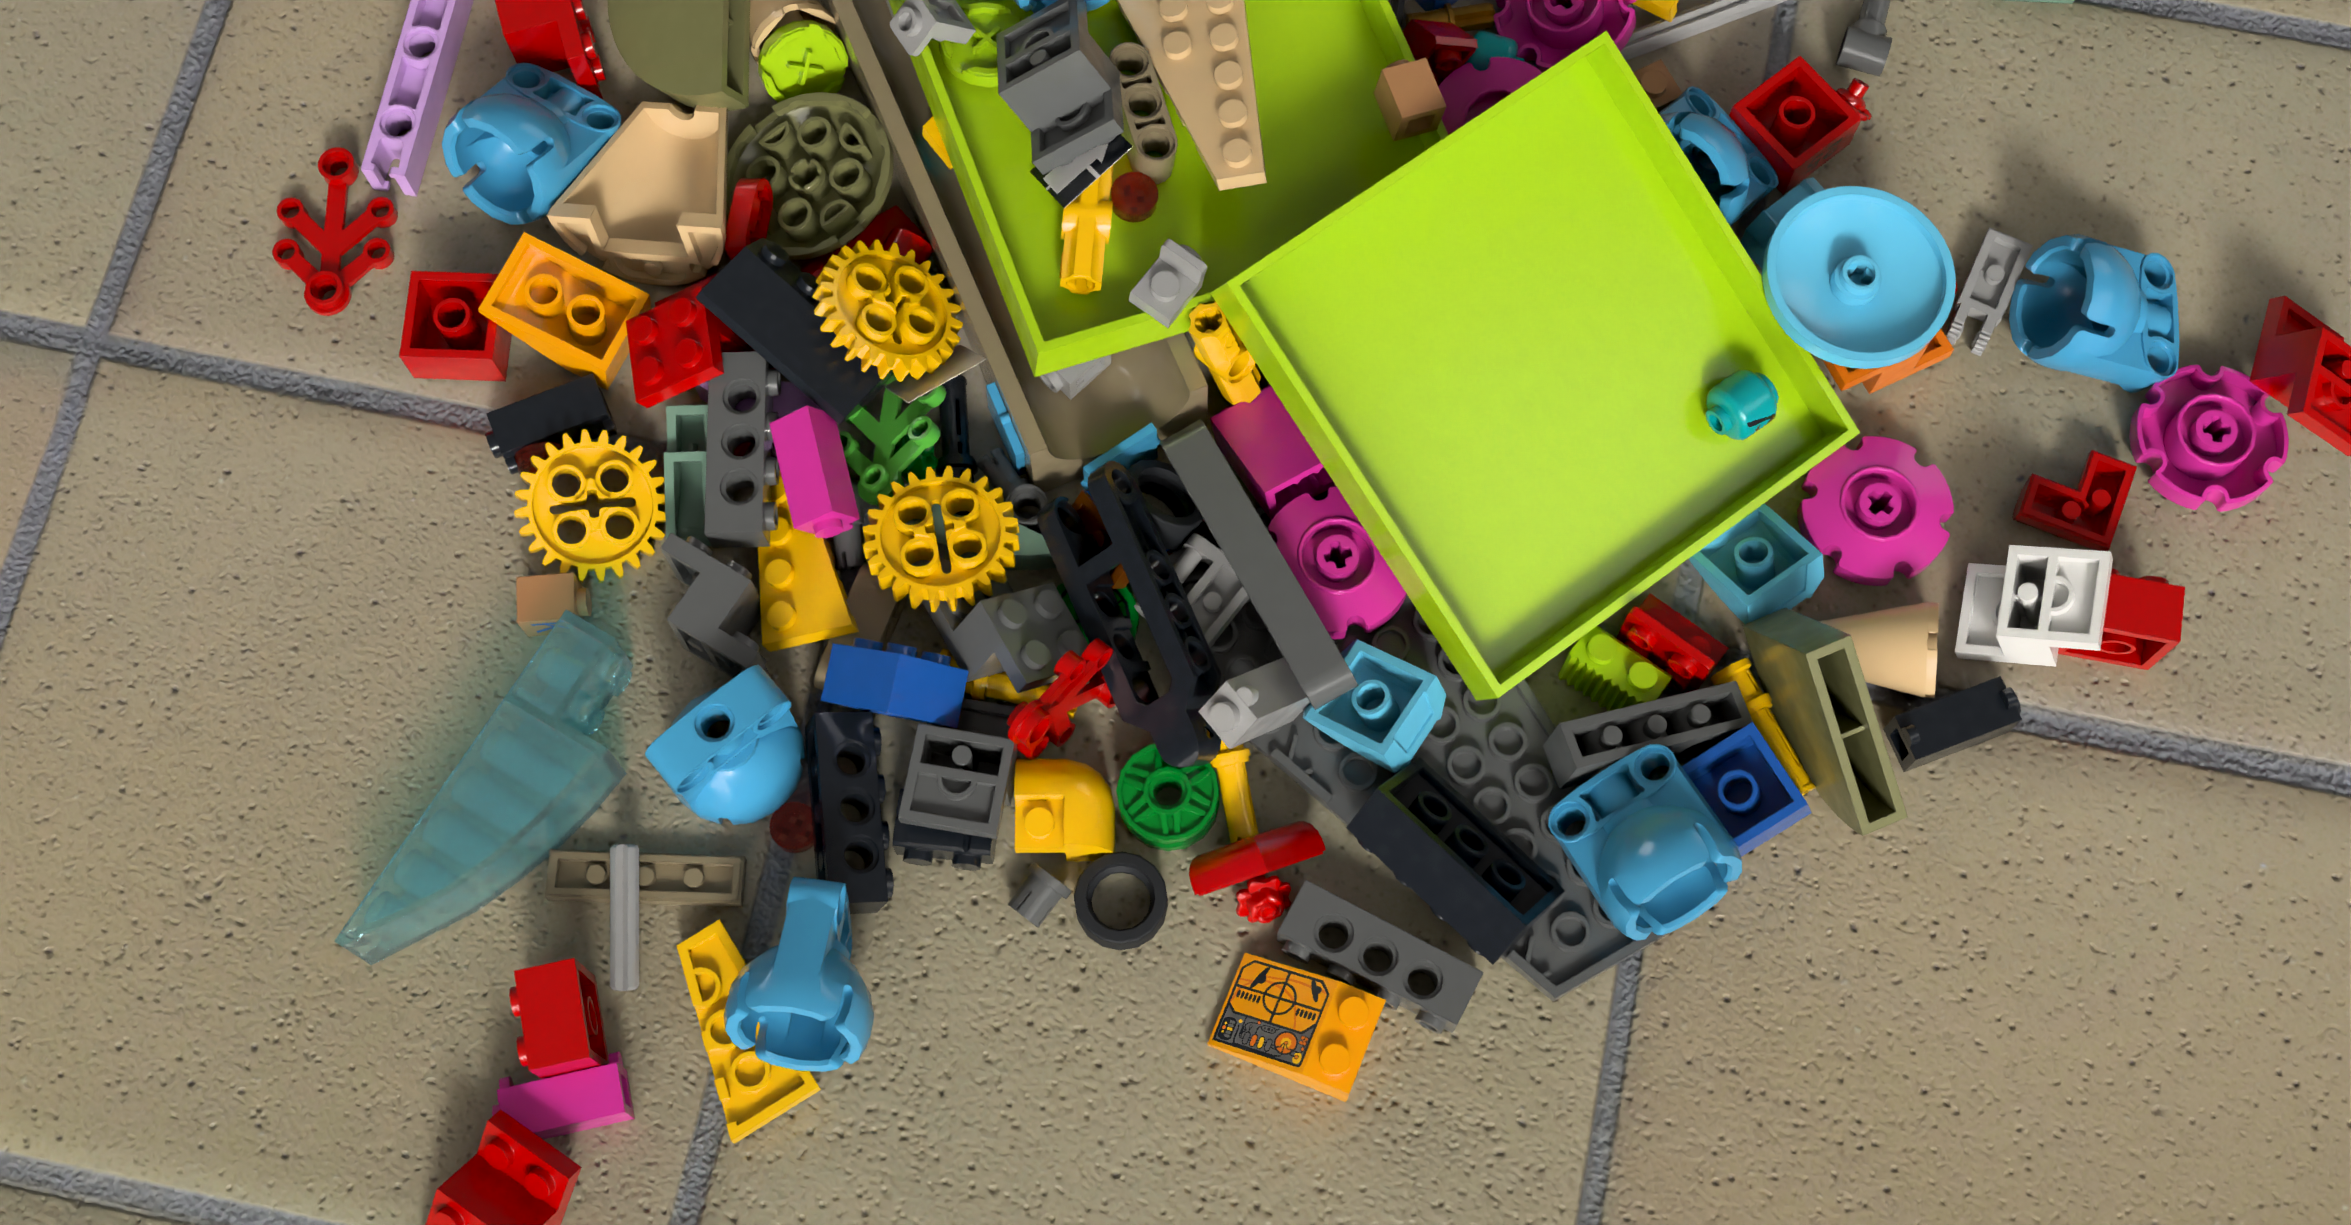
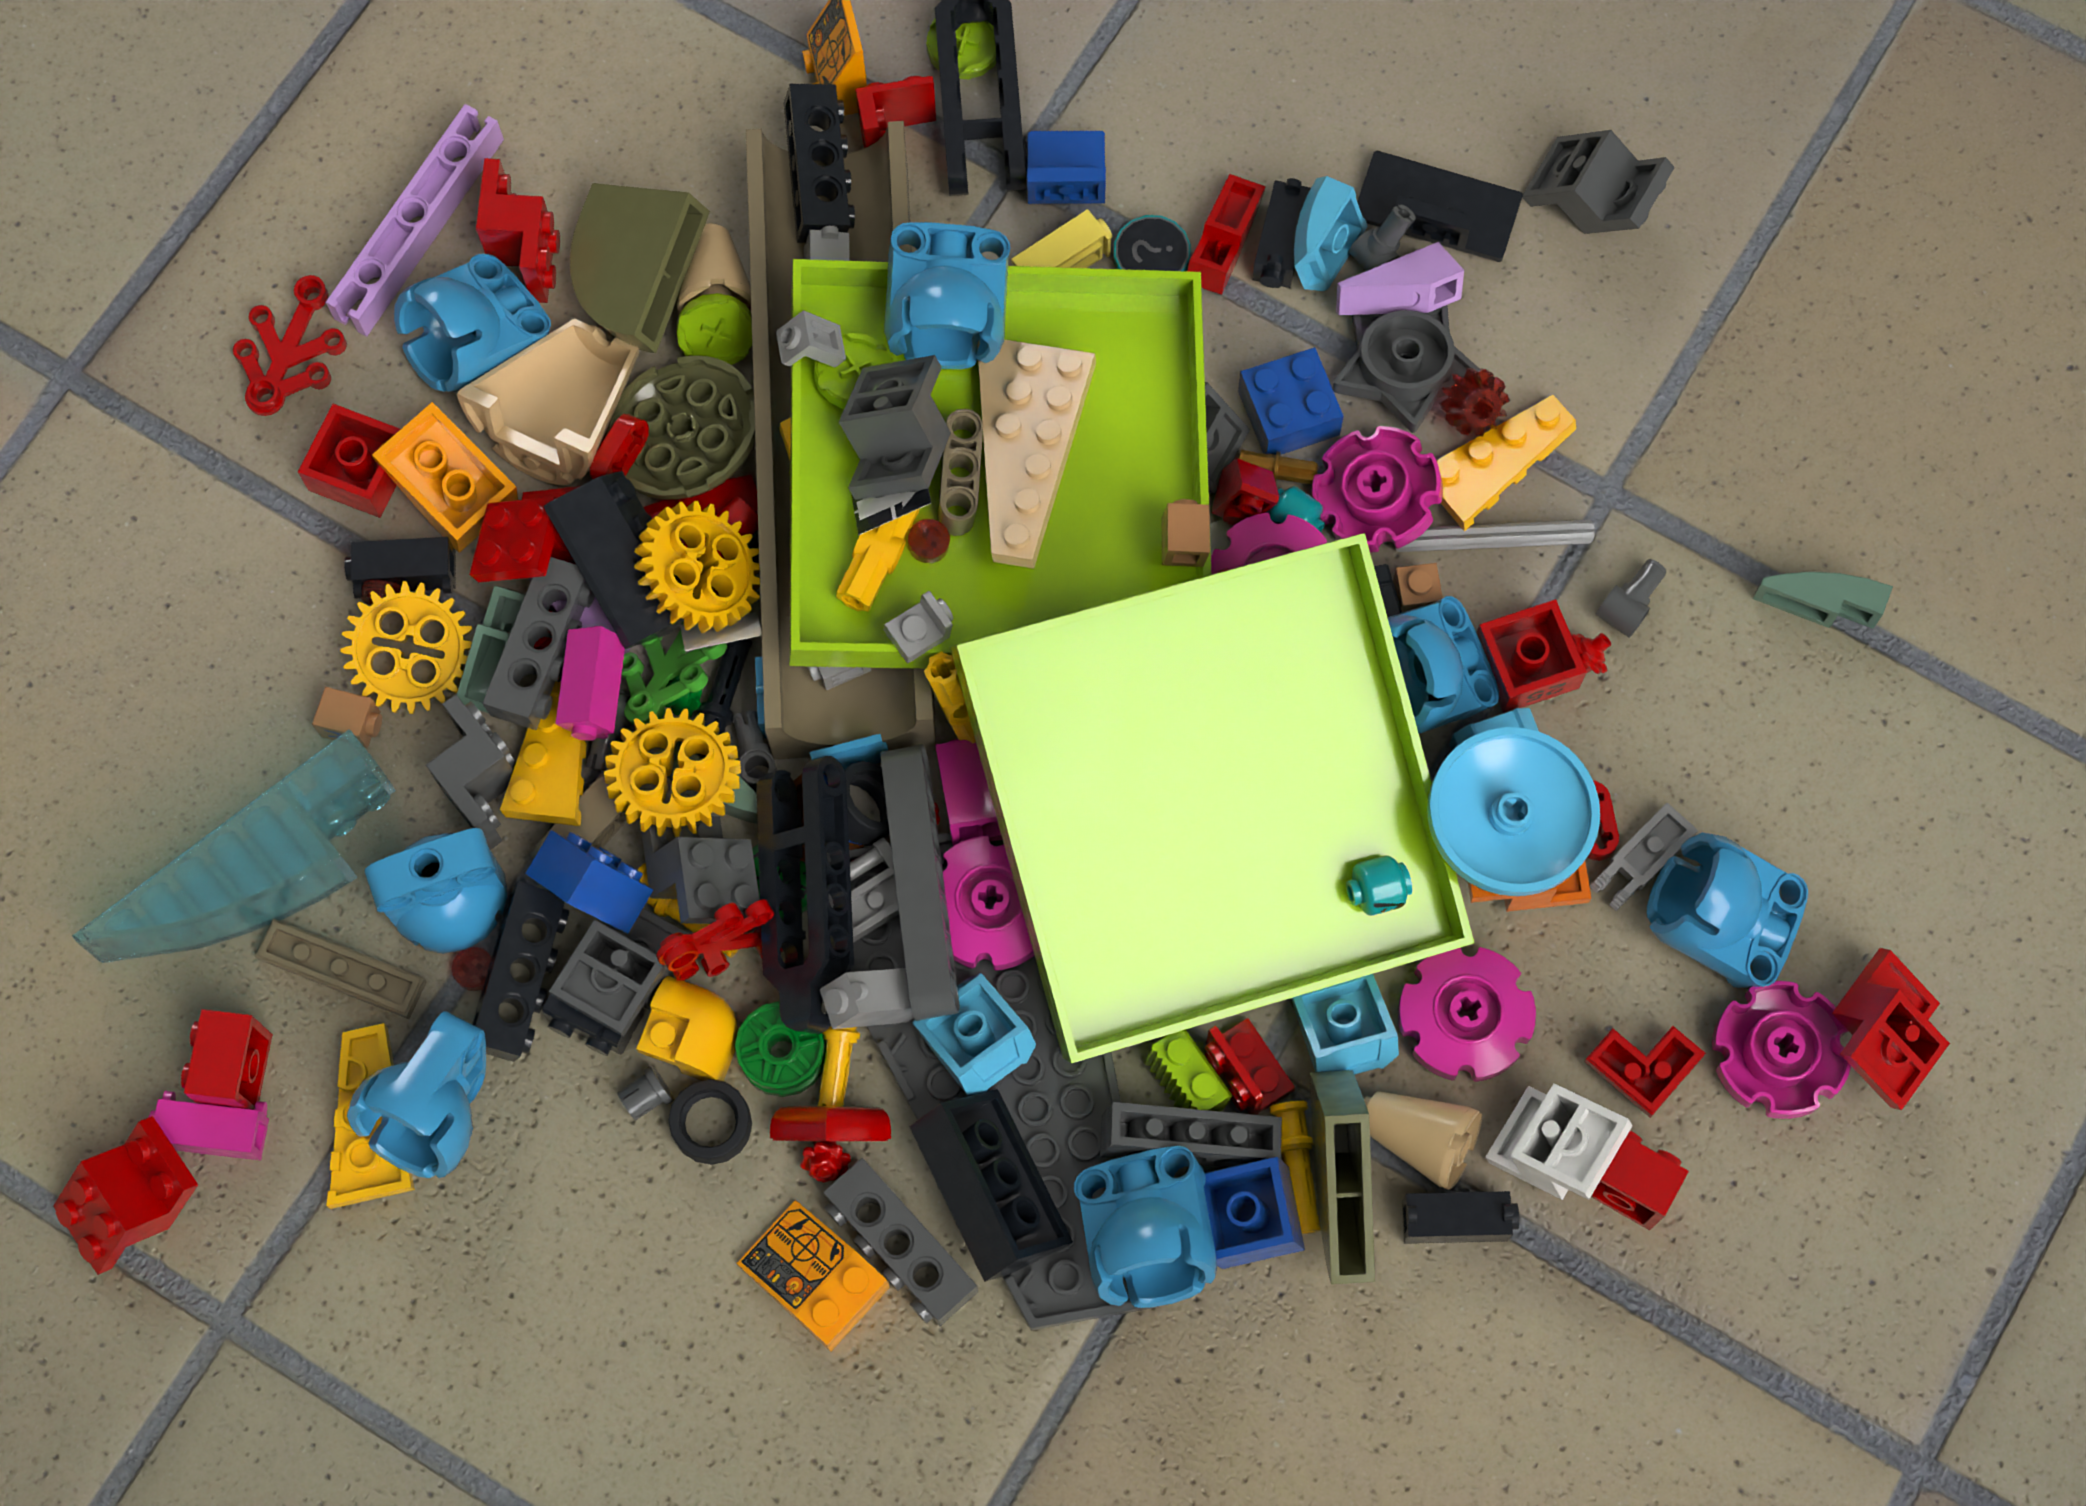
camera: 20 degrees right, 0 degrees up
light grey axle [610,844,639,991] -> none

